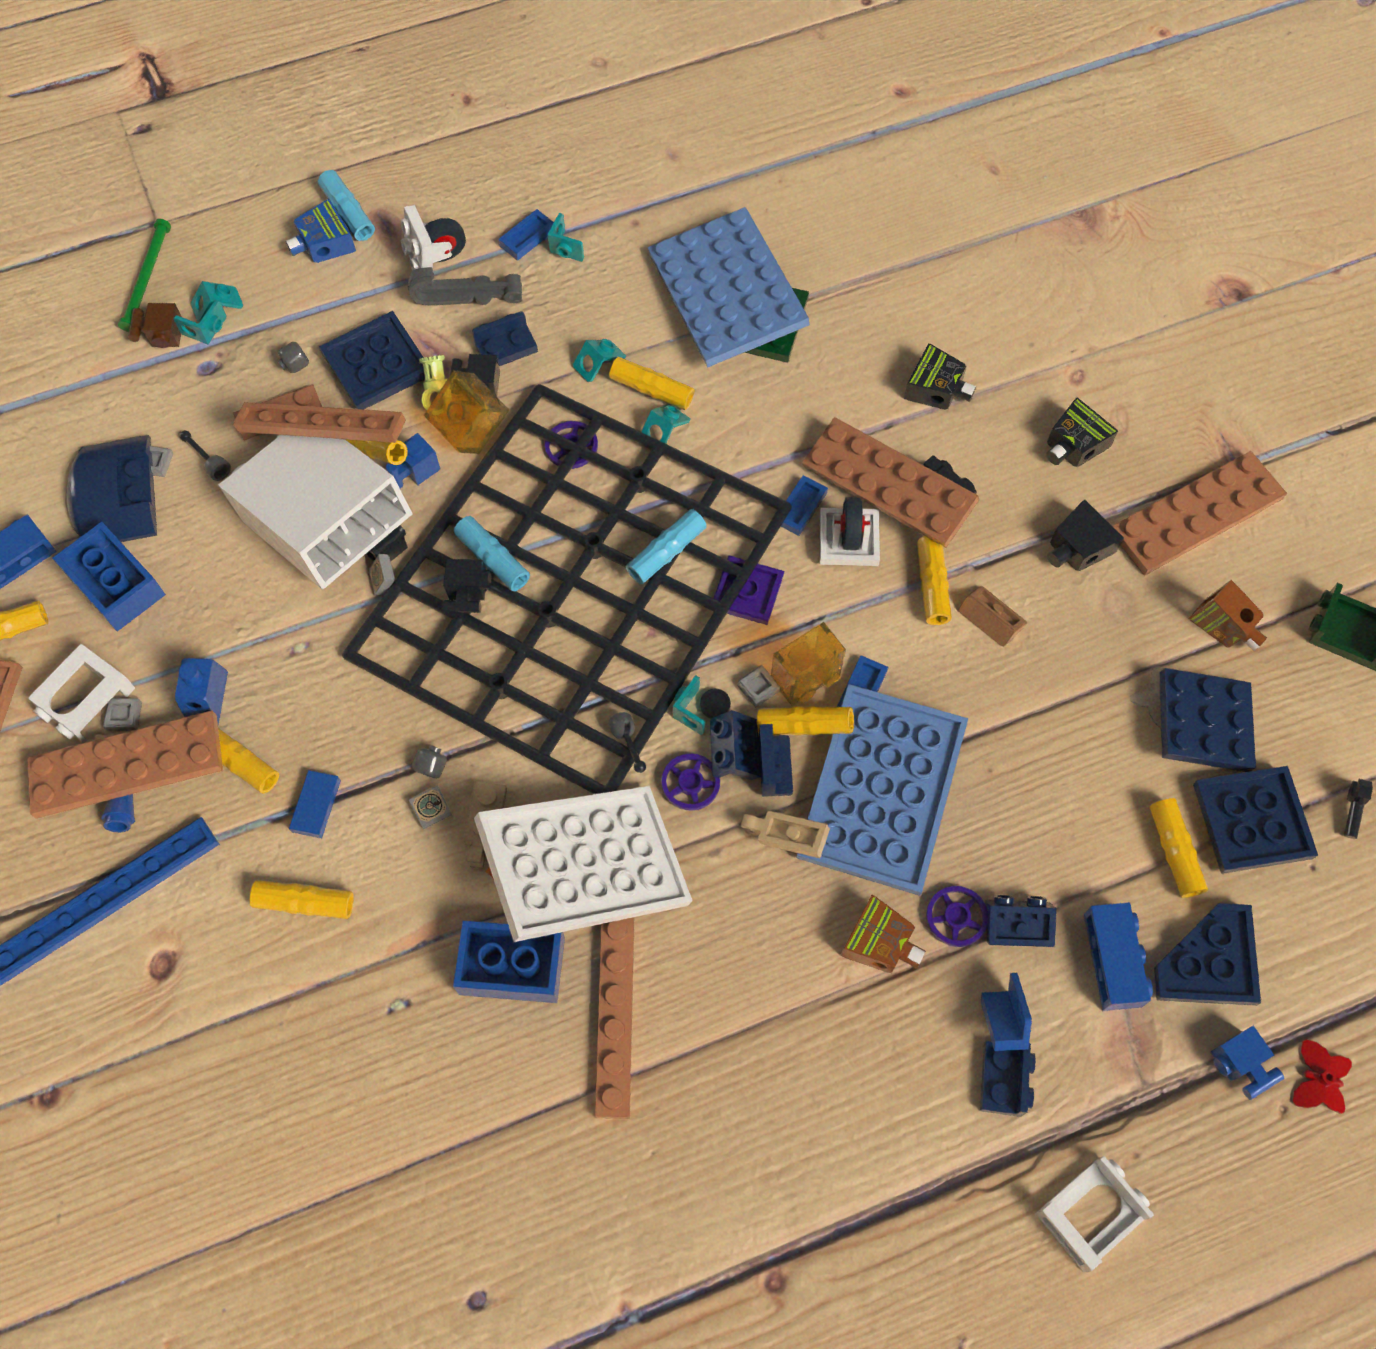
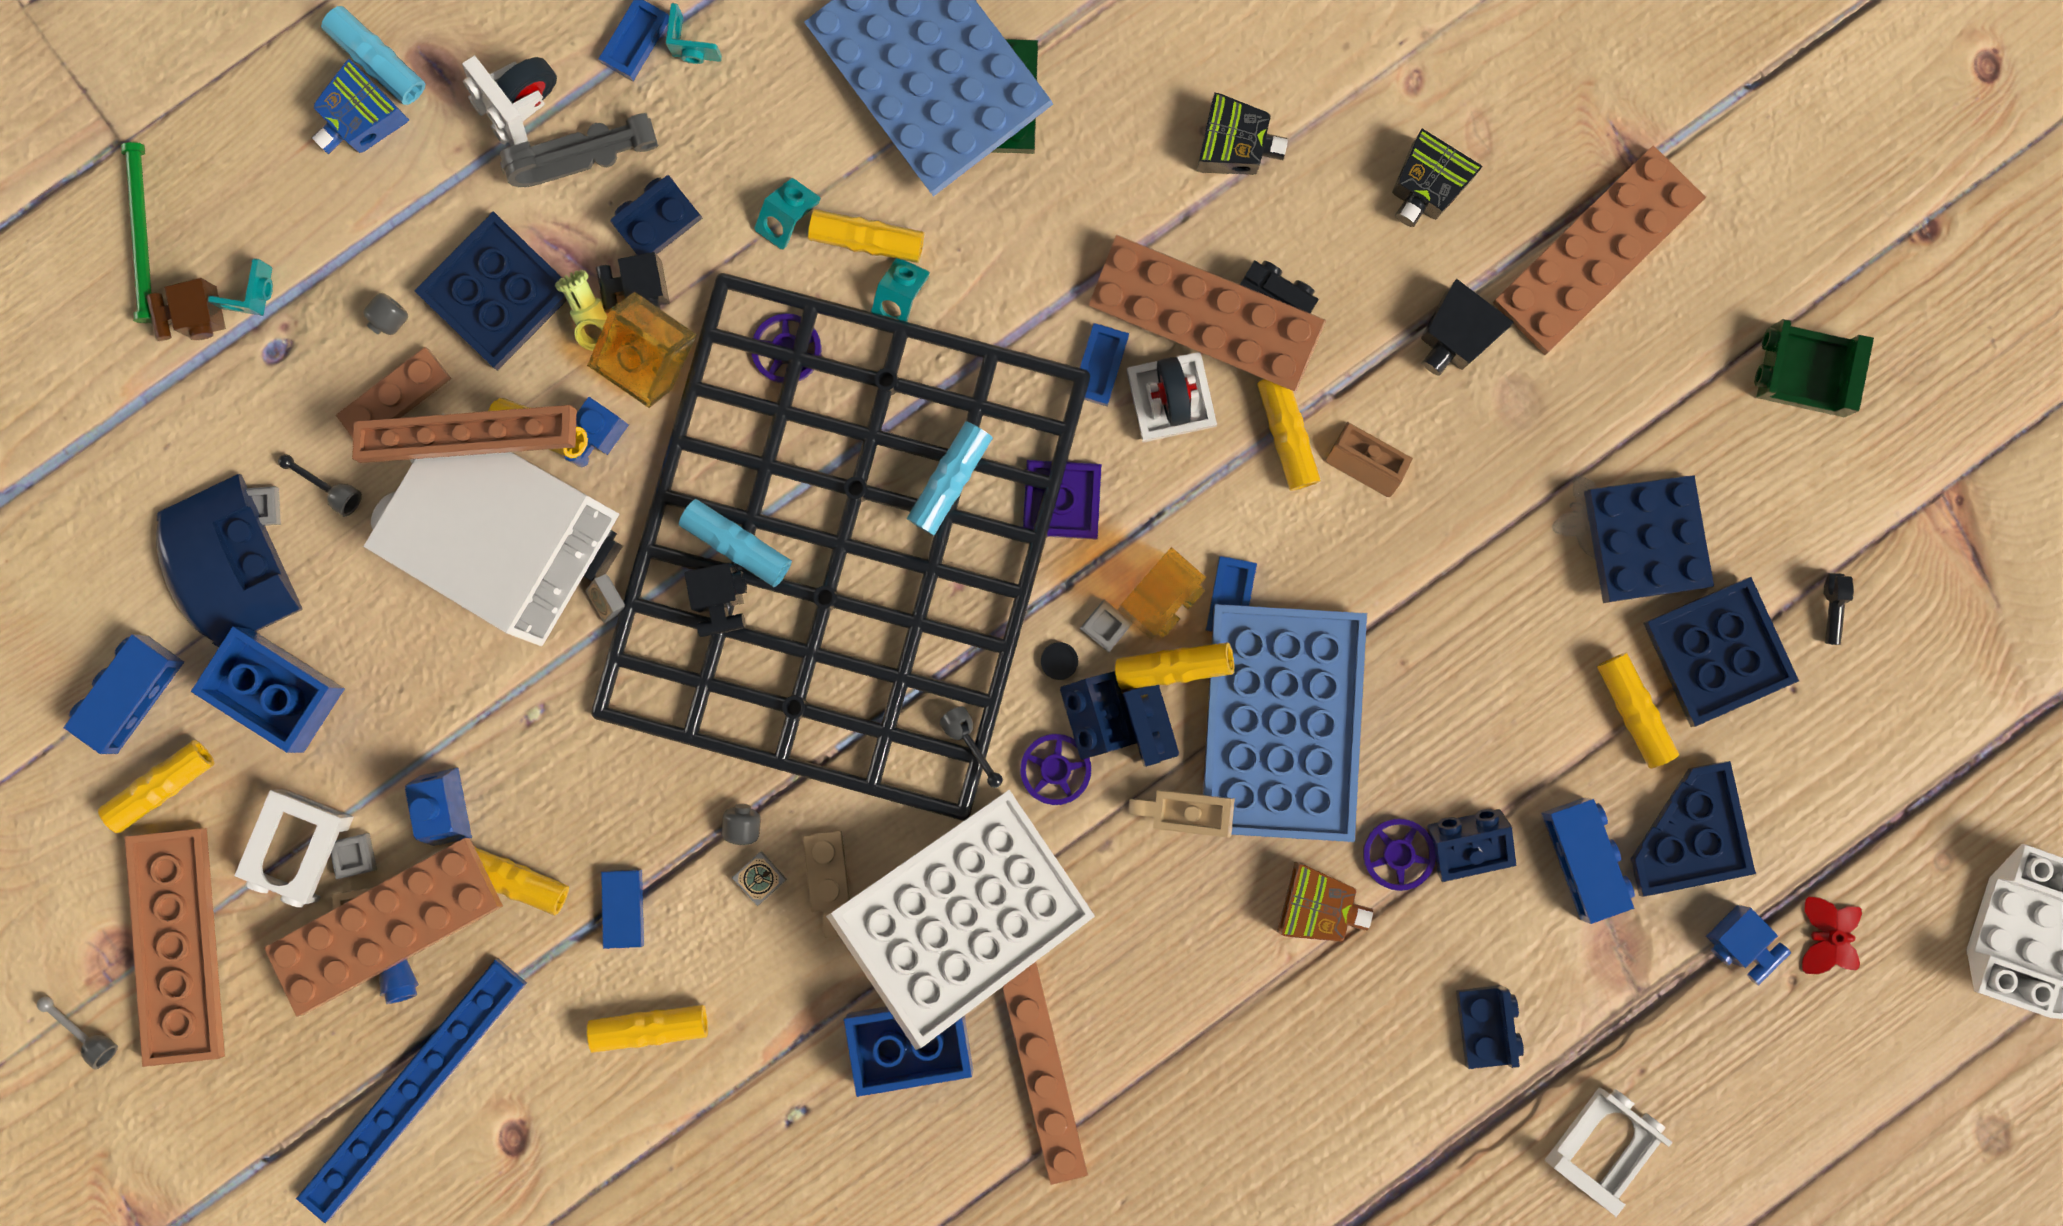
camera: 10 degrees left, 20 degrees up
teal bracket [191,281,243,322] -> none
teal bracket [673,675,705,735] -> none
blue panel [981,973,1032,1051] -> none
dark orange torso [1188,580,1267,651] -> none

